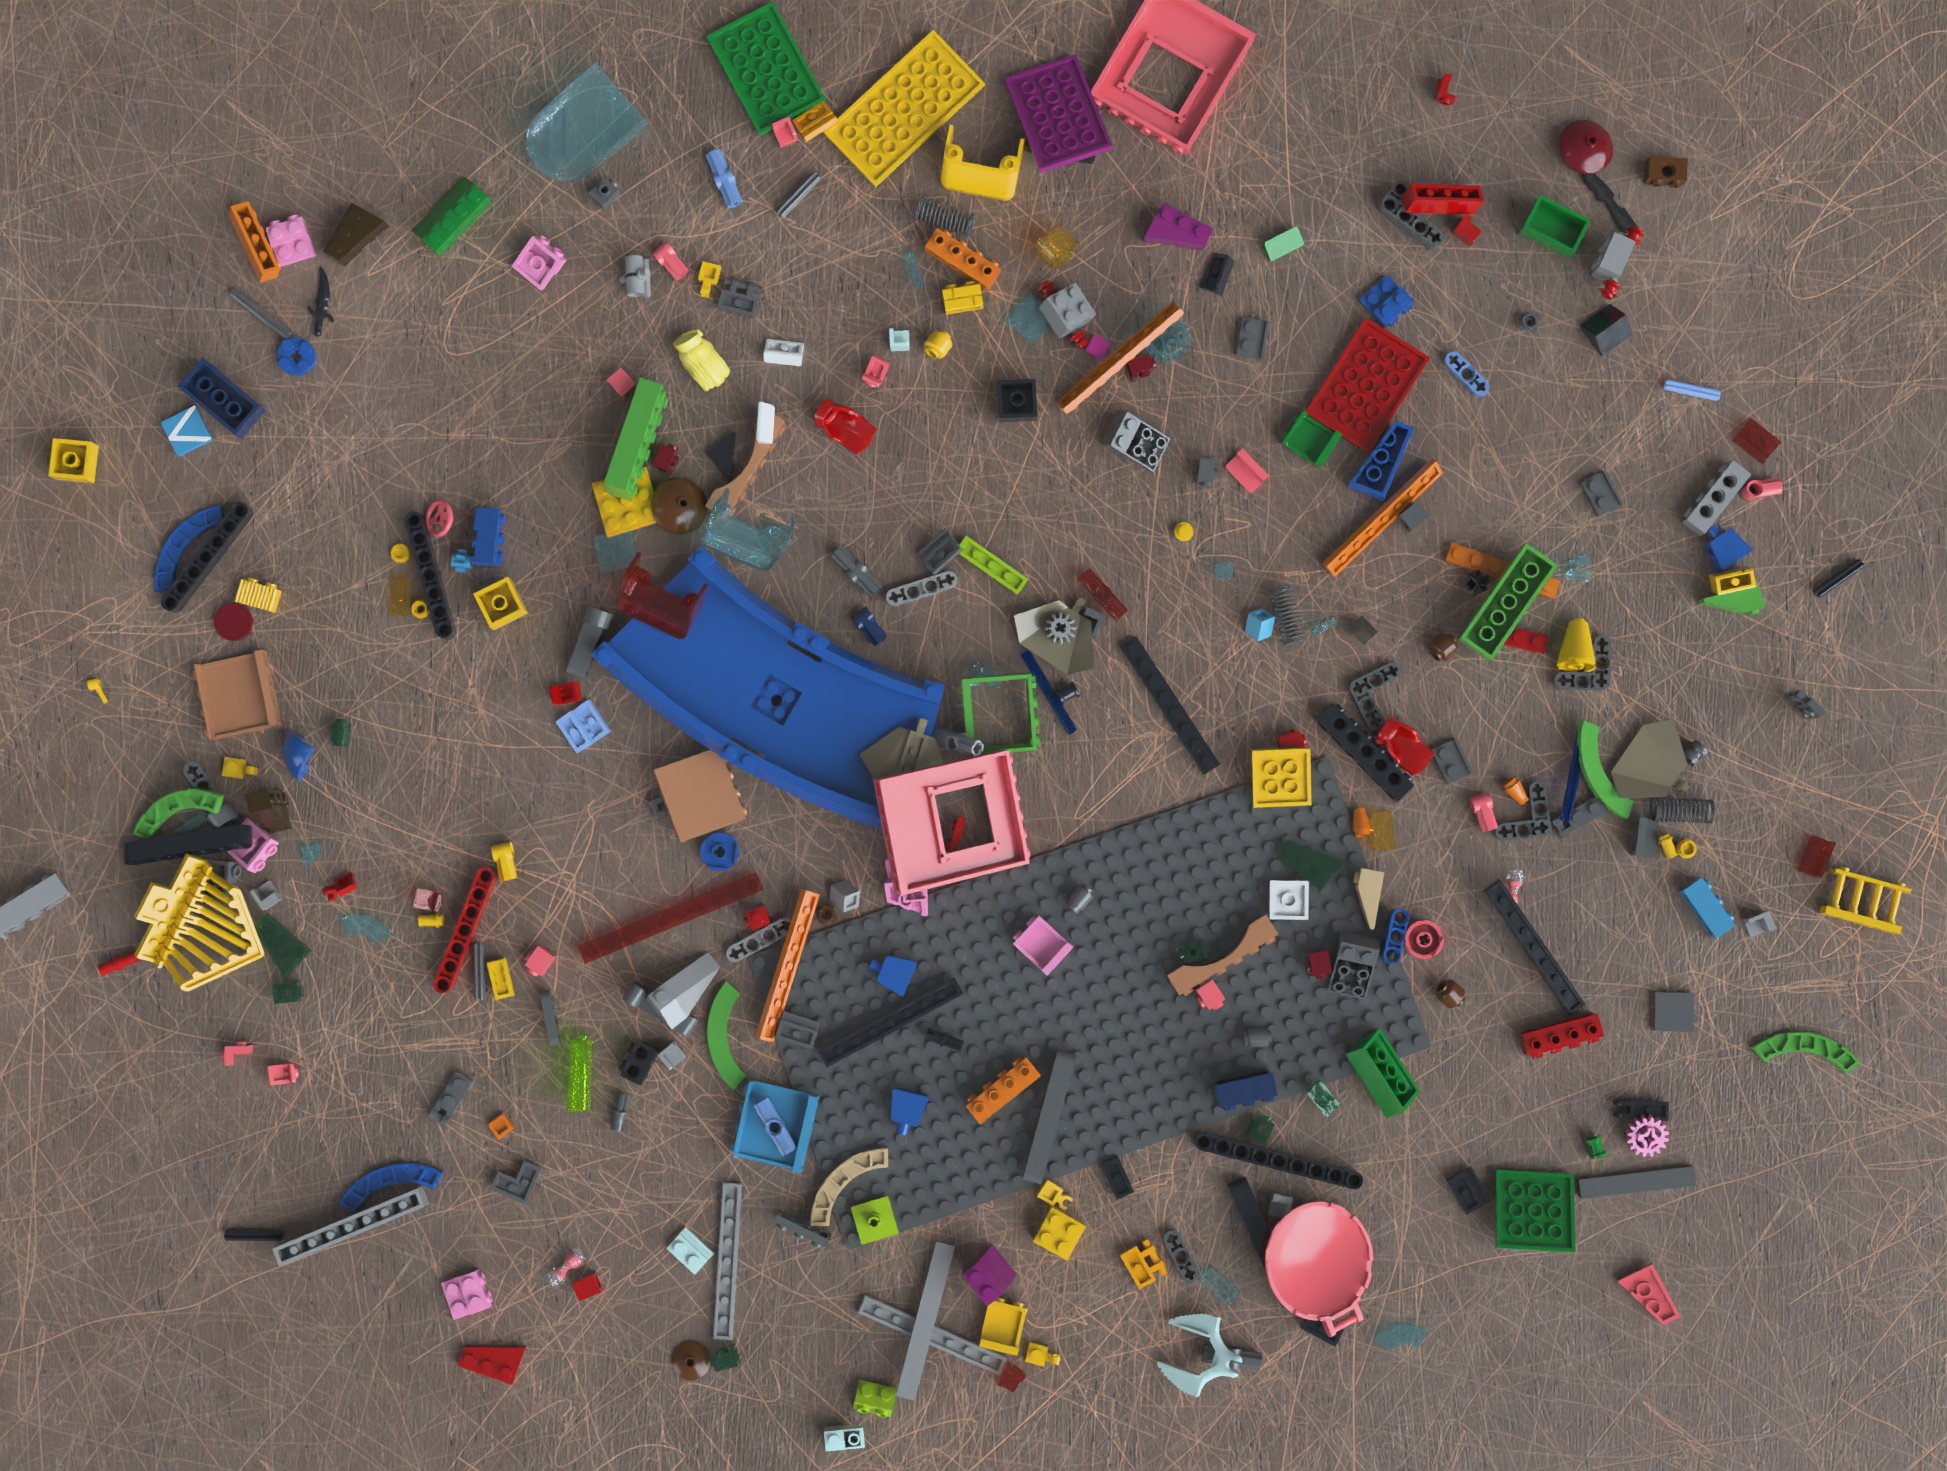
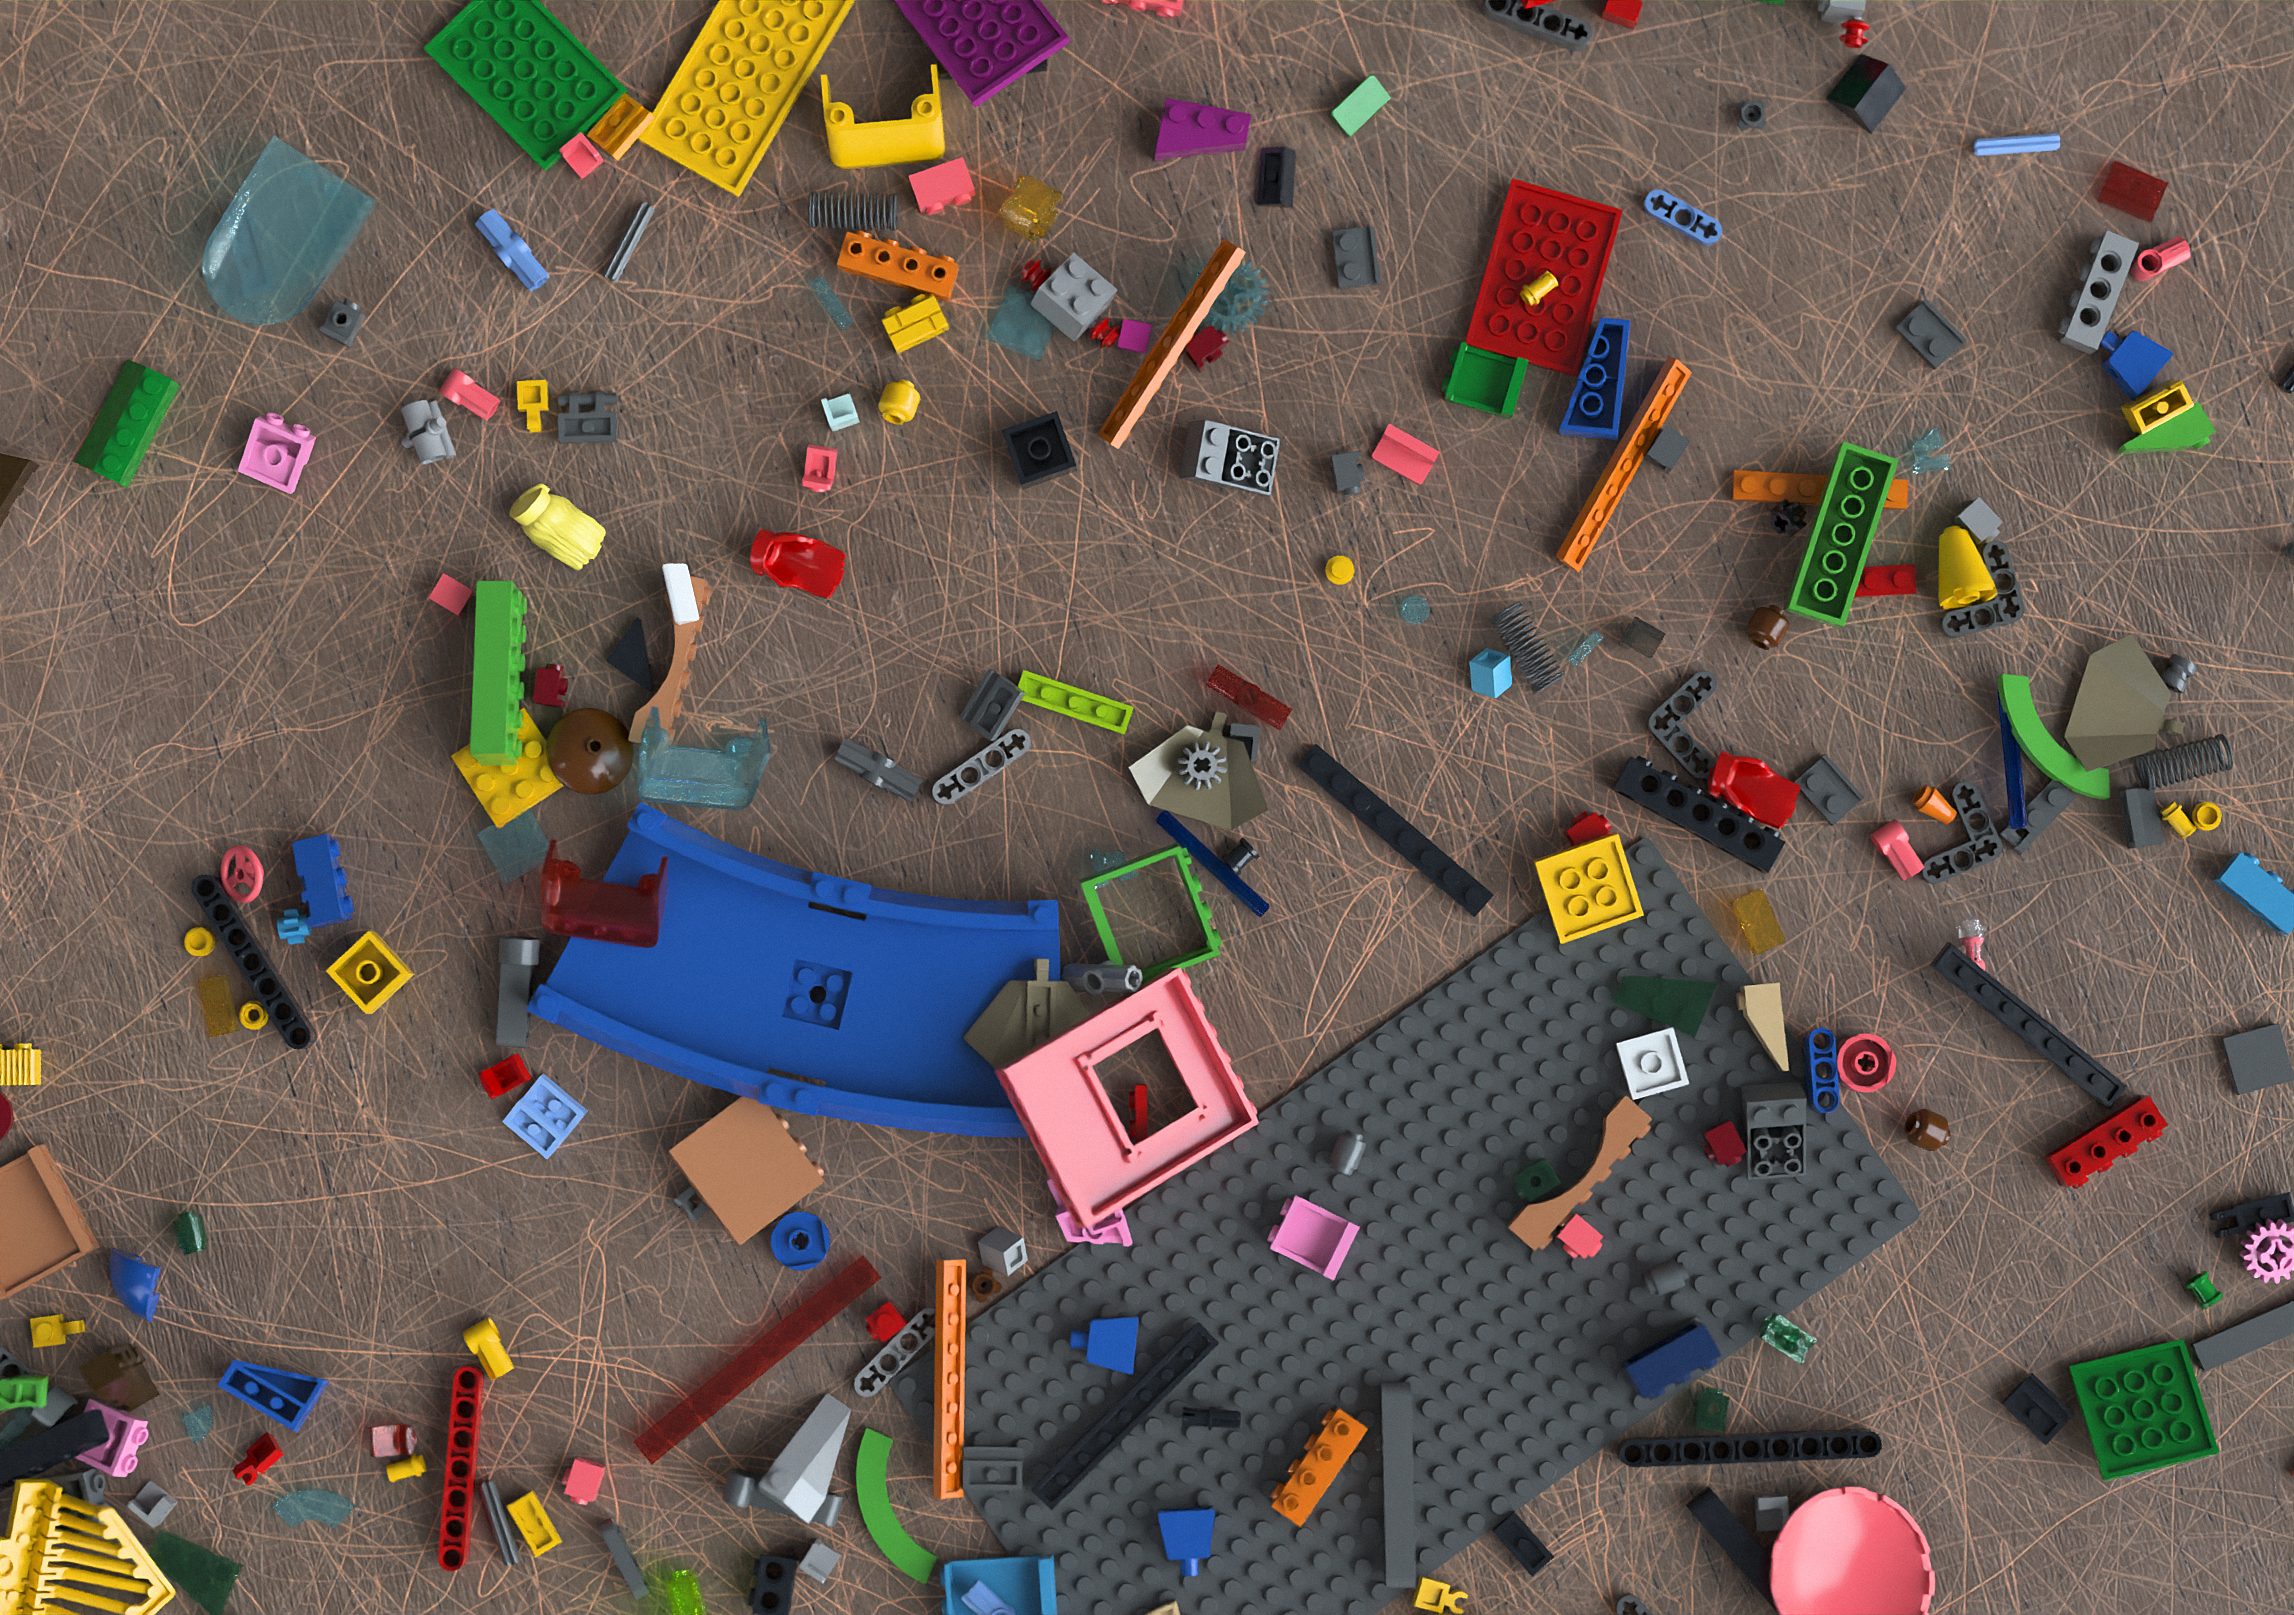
camera: 20 degrees left, 0 degrees up
white slope [764,339,804,366] -> none
dark blue piece [851,607,887,647] -> none
green slope [1345,1028,1420,1118] -> none
orange cone [1353,808,1372,837] -> none
blue plate [1359,274,1414,328] -> none
none -> blue wedge [217,1360,329,1433]
none -> coral brick [908,157,975,215]
none -> yellow pin [1520,270,1558,306]
none -> light grey brick [1953,497,2003,545]

